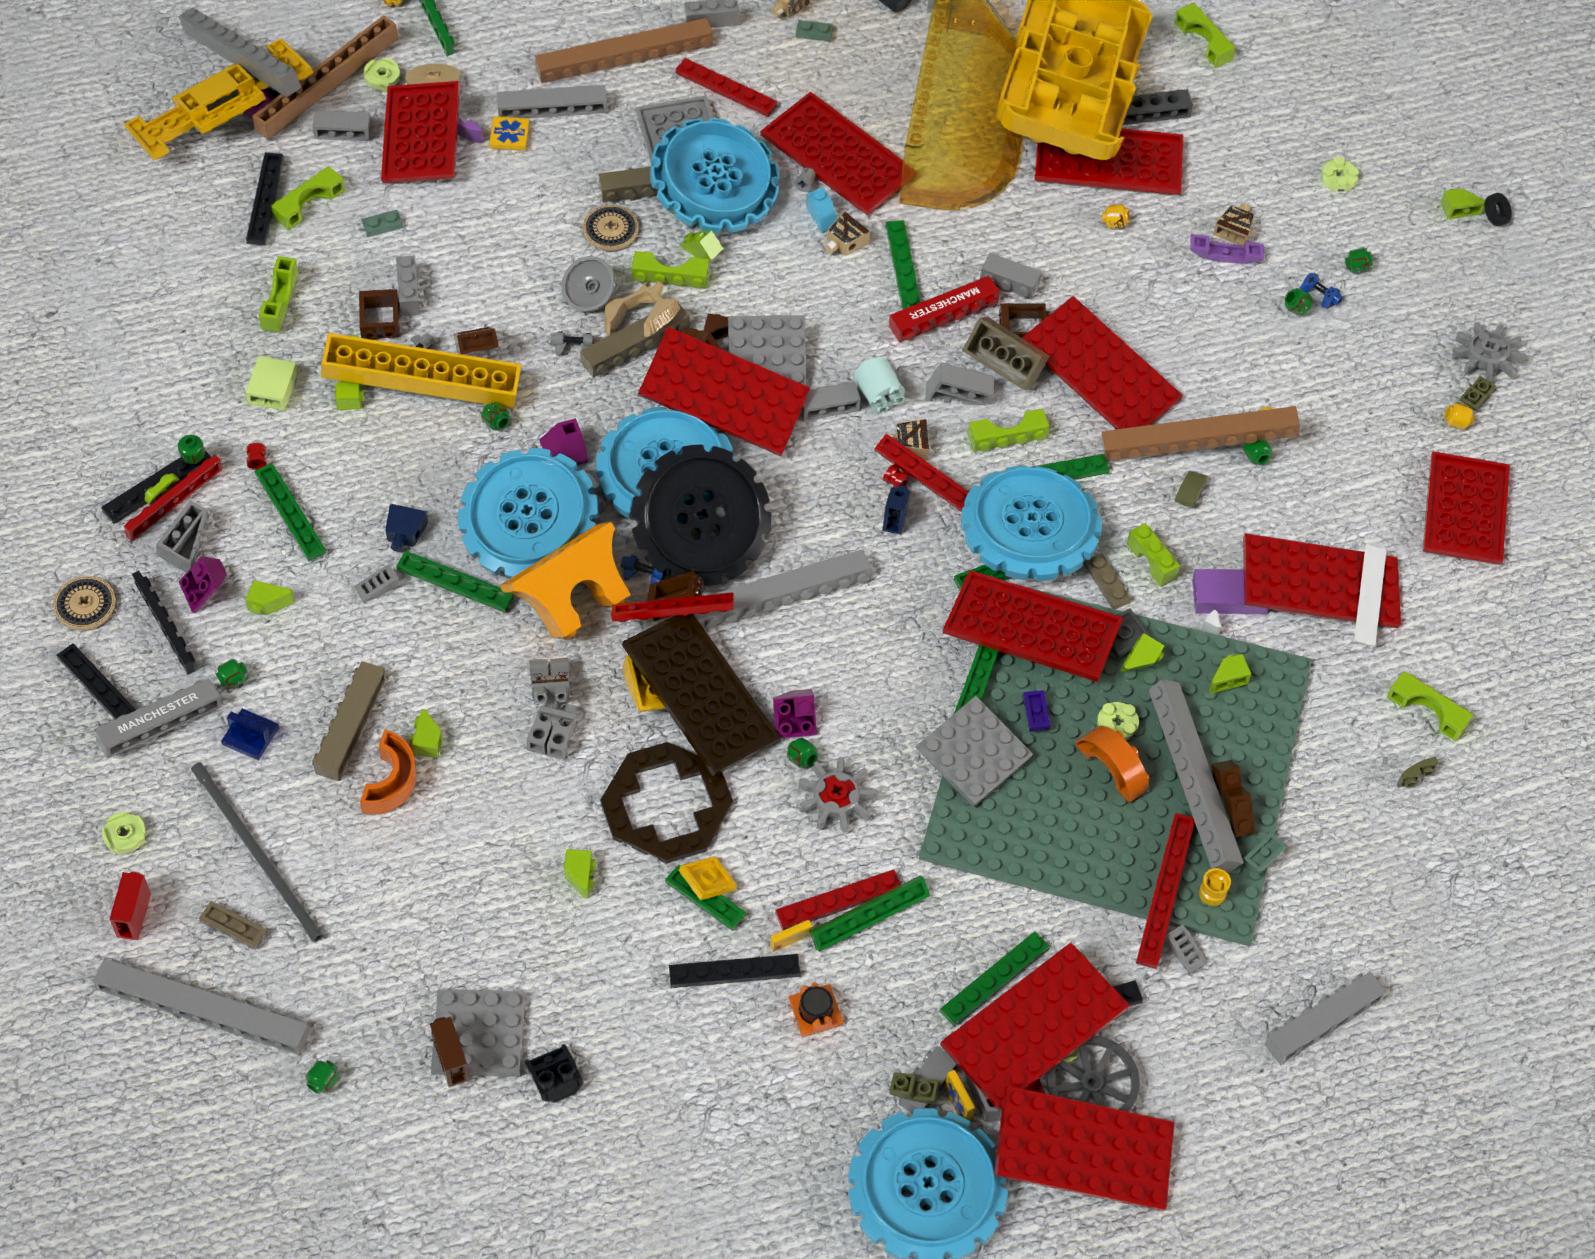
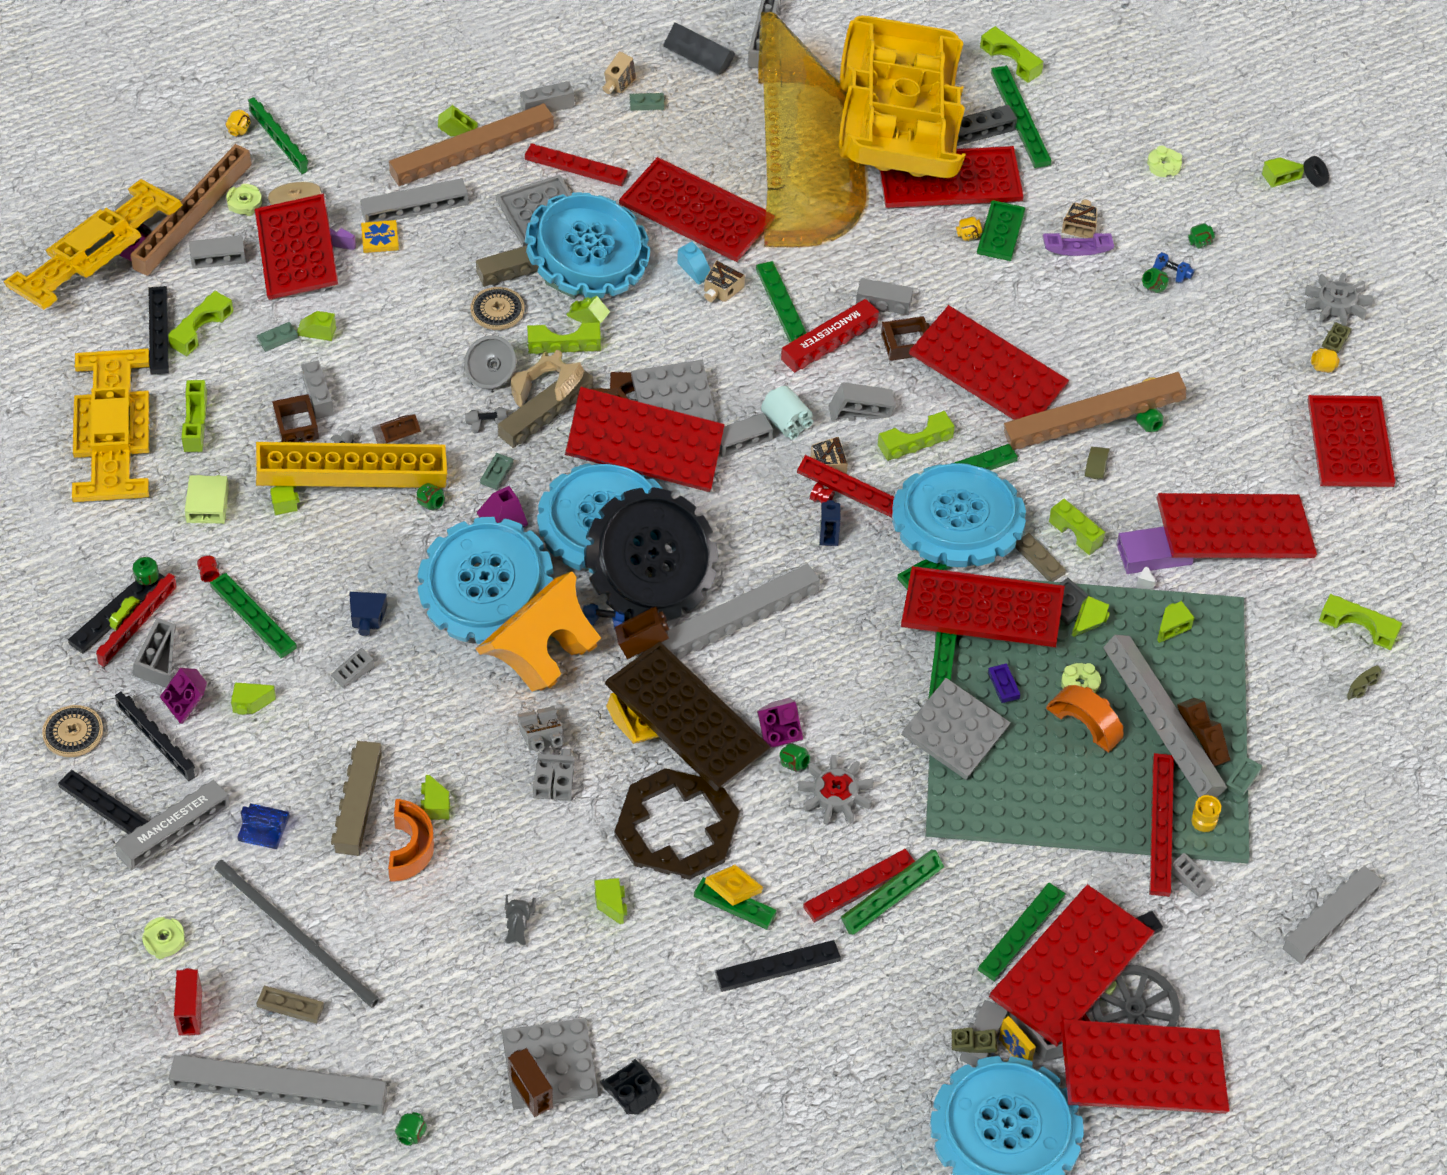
camera: 10 degrees left, 5 degrees down
light grey brick [179,7,301,97] -> none
green head [215,659,248,689] -> none
green plate [396,550,514,613] -> none
red plate [611,592,735,622] -> none
yellow tile [770,920,813,952] -> none
piece [788,982,844,1037] -> none
light grey bush [794,168,816,192] -> none
dark tan brick [962,317,1050,390] -> none
white sticker [1354,544,1387,646] -> none
none -> yellow piece [72,348,150,502]
none -> lime slope [297,311,336,341]
none -> lime slope [437,105,478,136]
none -> sand green plate [480,453,513,490]
none -> dark grey hair [504,895,536,945]
none -> green tile [977,200,1026,261]
none -> green plate [991,65,1051,168]

